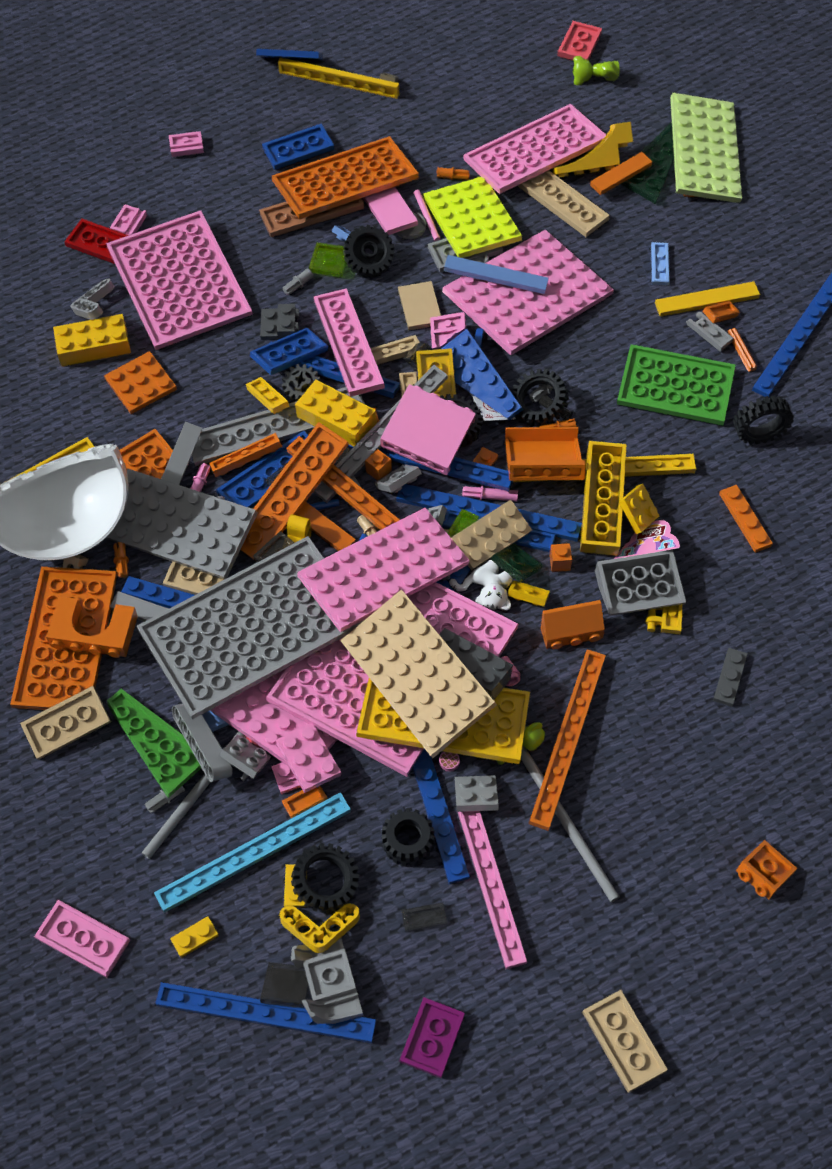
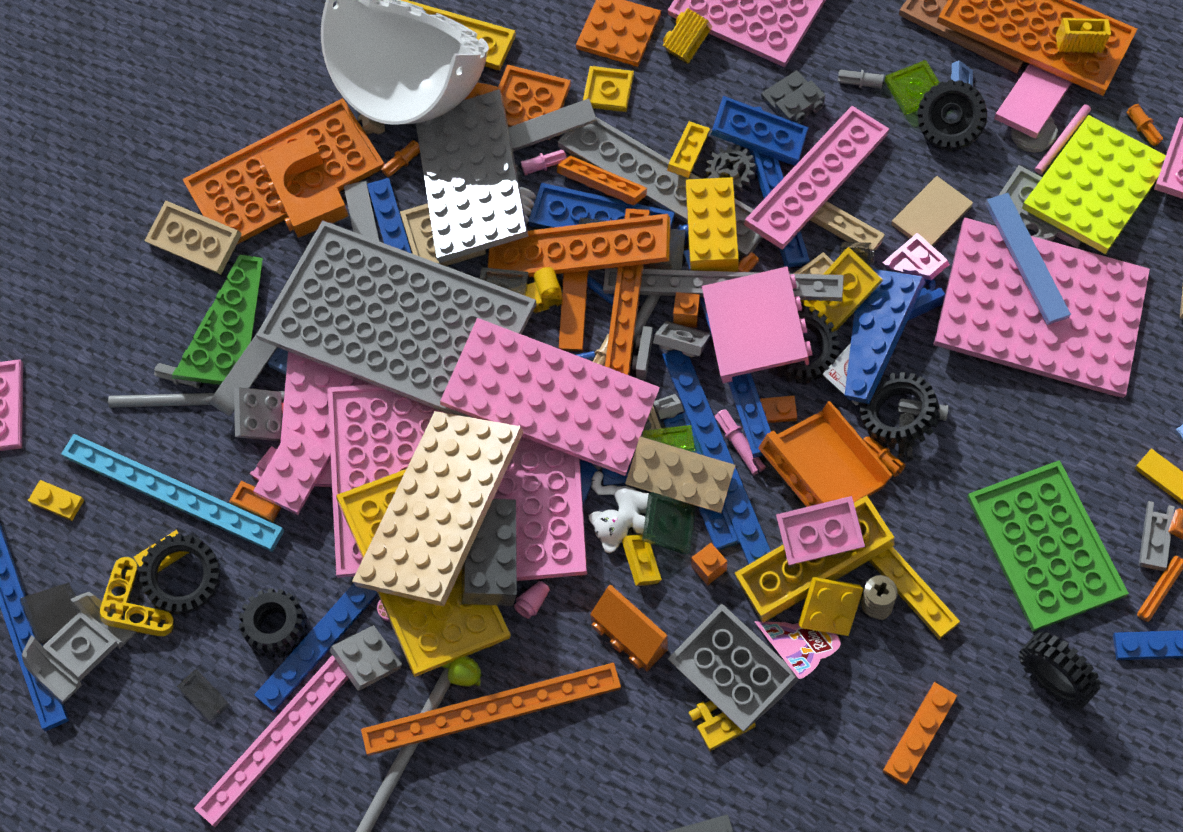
camera: 60 degrees right, 5 degrees up
magenta plate [399,997,465,1078] -> none
none -> yellow tile [583,66,634,112]
none -> light grey plate [632,326,653,380]
none -> yellow brick [663,8,713,64]
none -> bright pink plate [776,496,865,565]
none -> dark tan piece [861,575,898,620]
none -> yellow brick [1056,18,1111,53]

